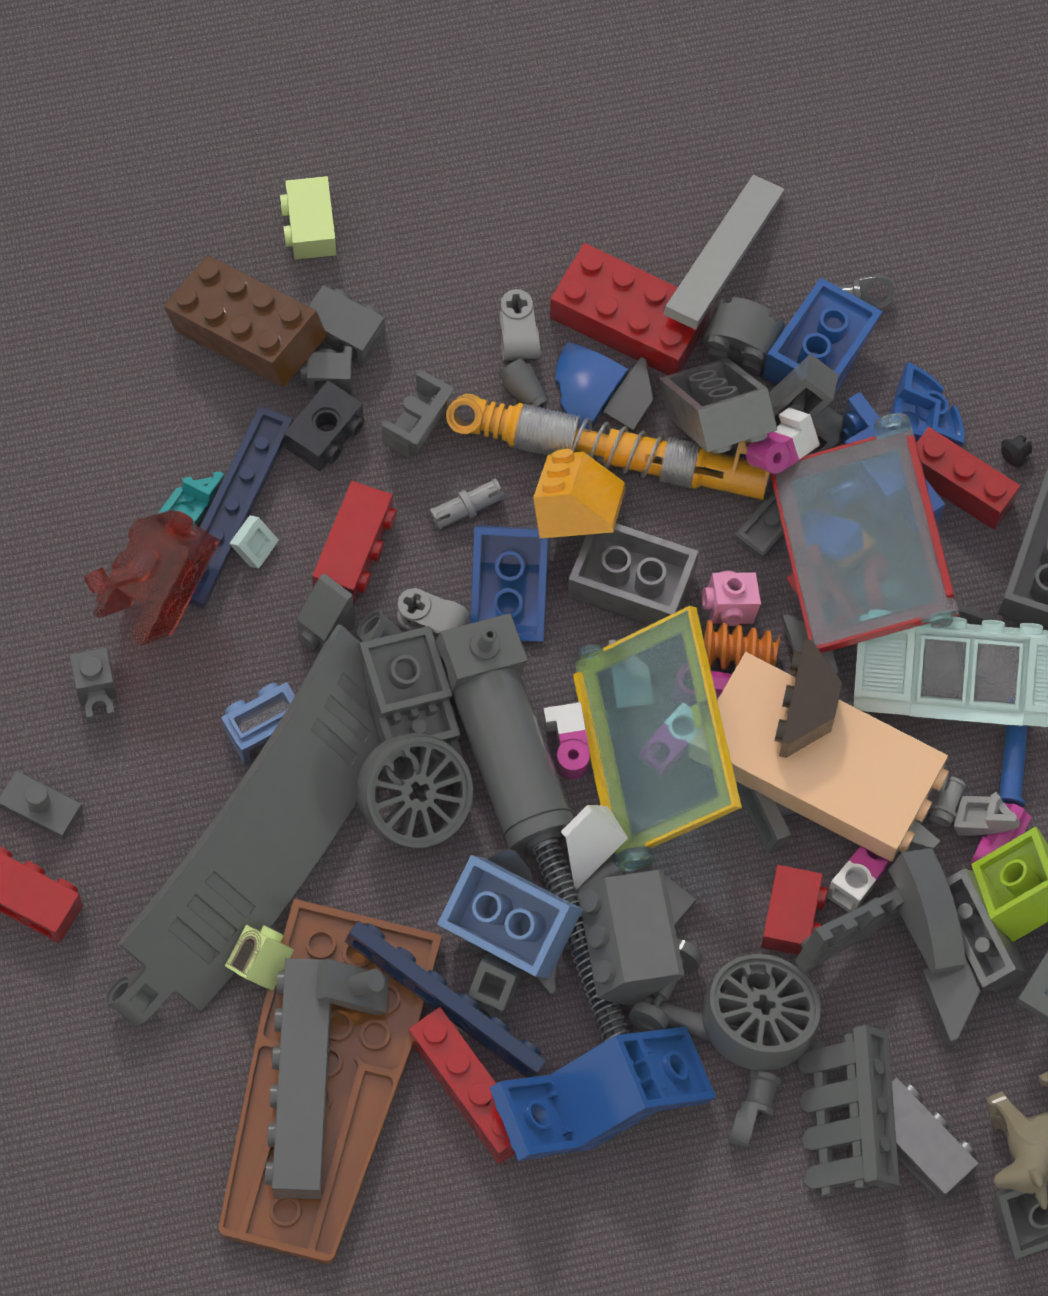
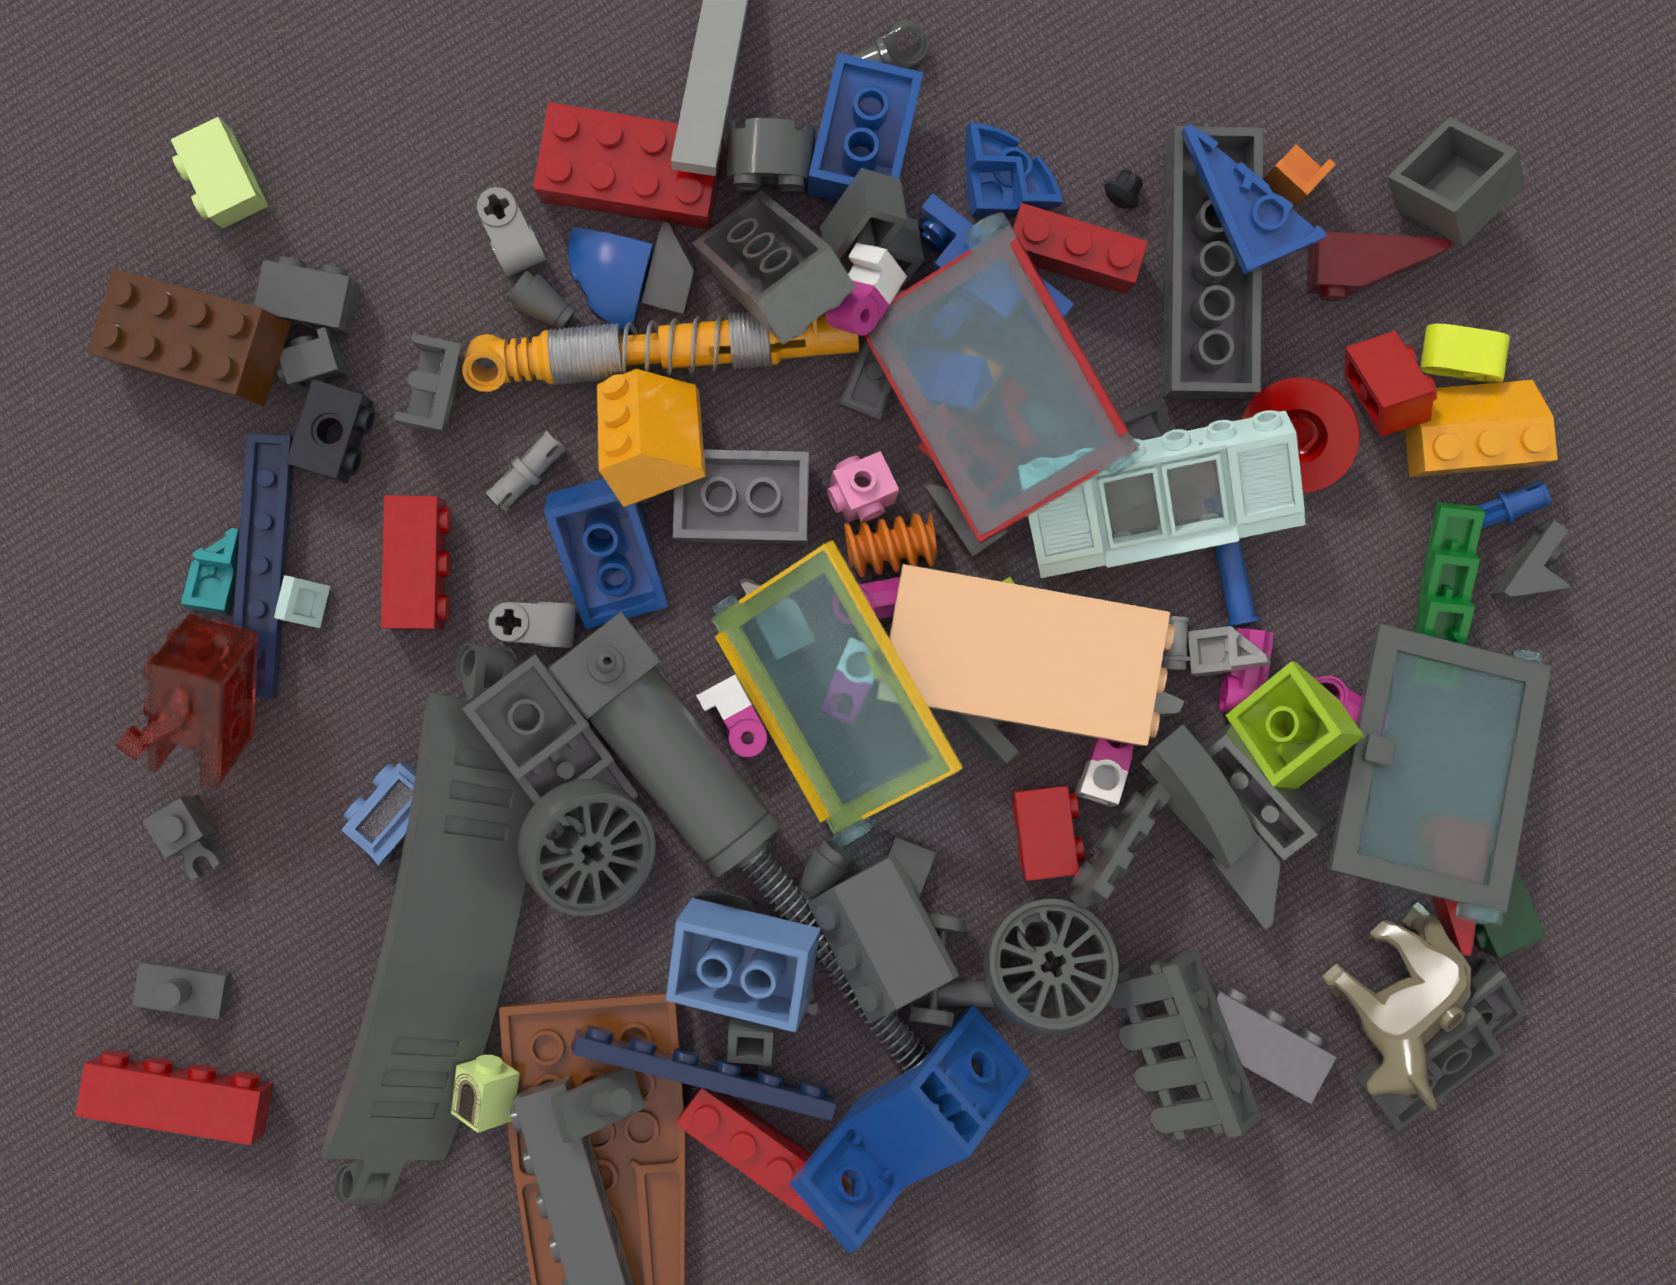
camera: 20 degrees left, 20 degrees up
dark grey slope [296,573,355,650] -> none
white slope [561,805,628,891] -> none
dark grey connector [728,1070,783,1148] -> none
dark brown slope [774,639,842,758] -> none

